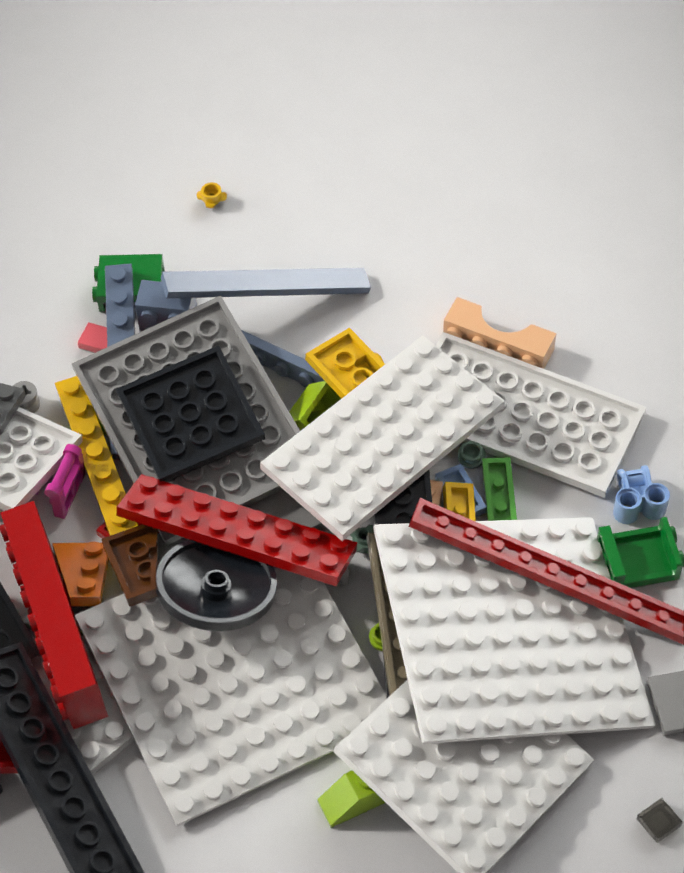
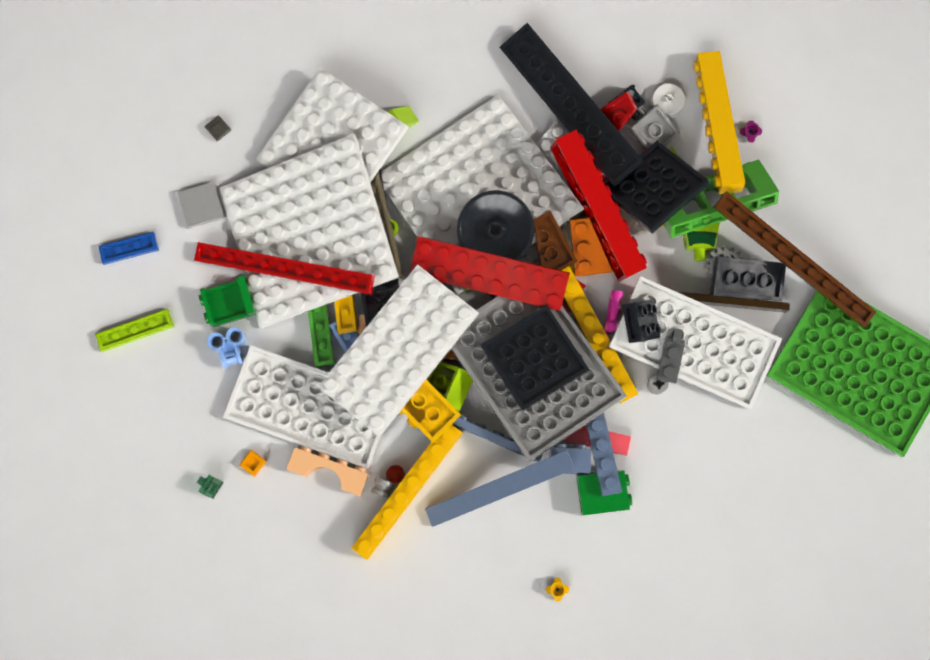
camera: 175 degrees right, 25 degrees up
none -> clear green tile [197,475,224,499]
none -> light orange tile [239,450,267,477]
none -> yellow brick [351,425,463,560]
none -> light grey wheel [371,477,394,498]
none -> clear red plate [386,465,405,483]
none -> black bracket [622,299,661,343]

